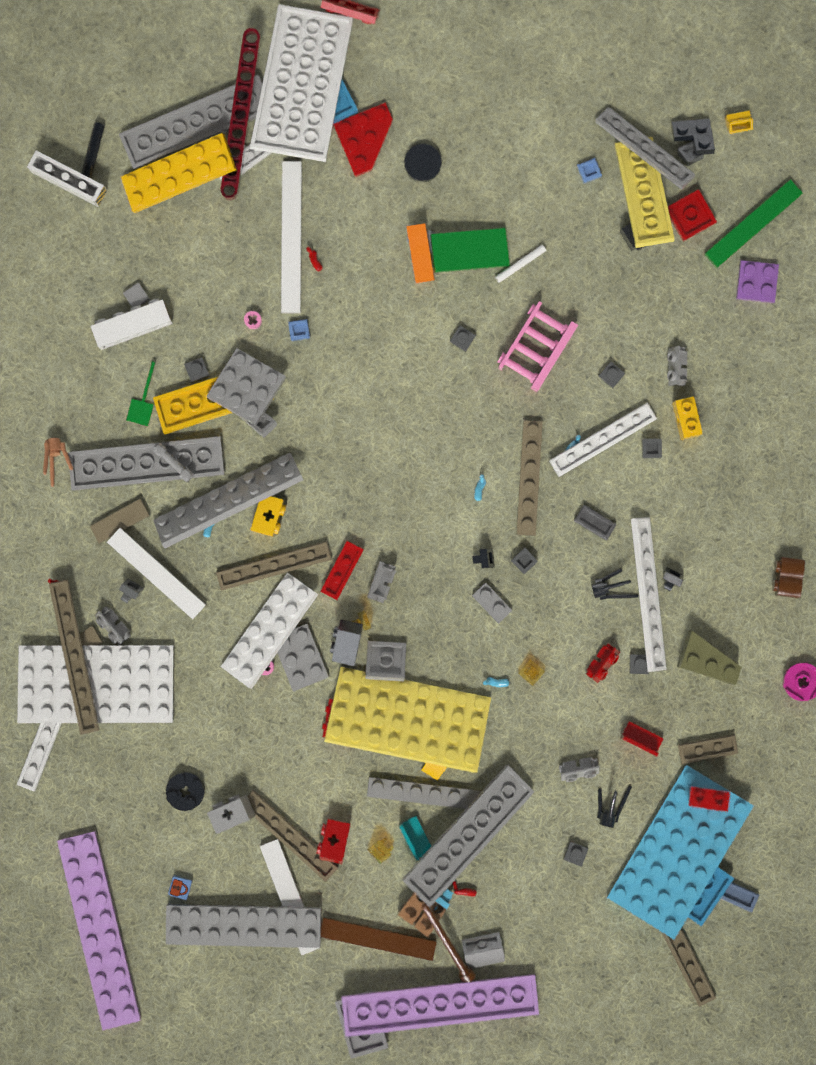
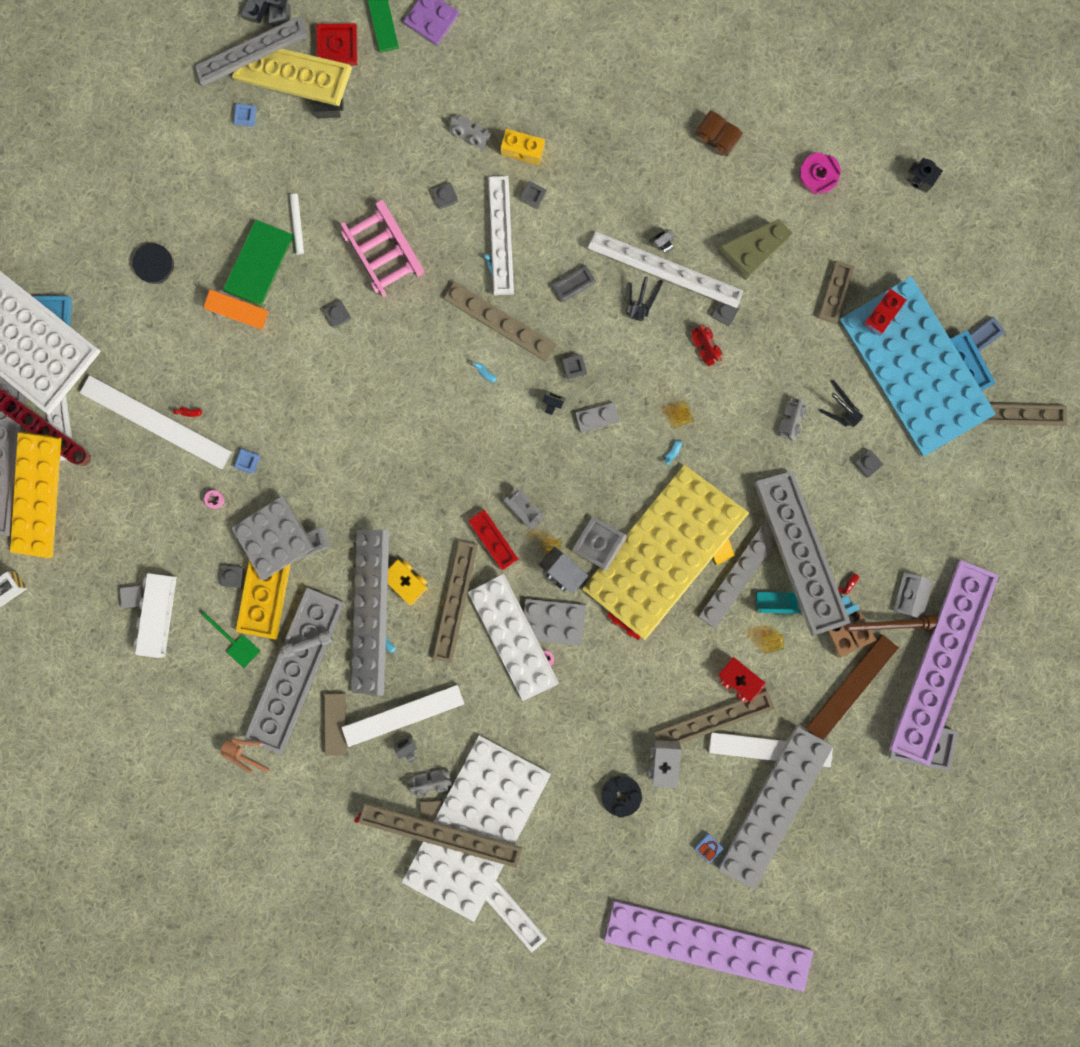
camera: 70 degrees left, 0 degrees up
red plate [333,102,393,177] -> none
red panel [620,721,664,756] -> none

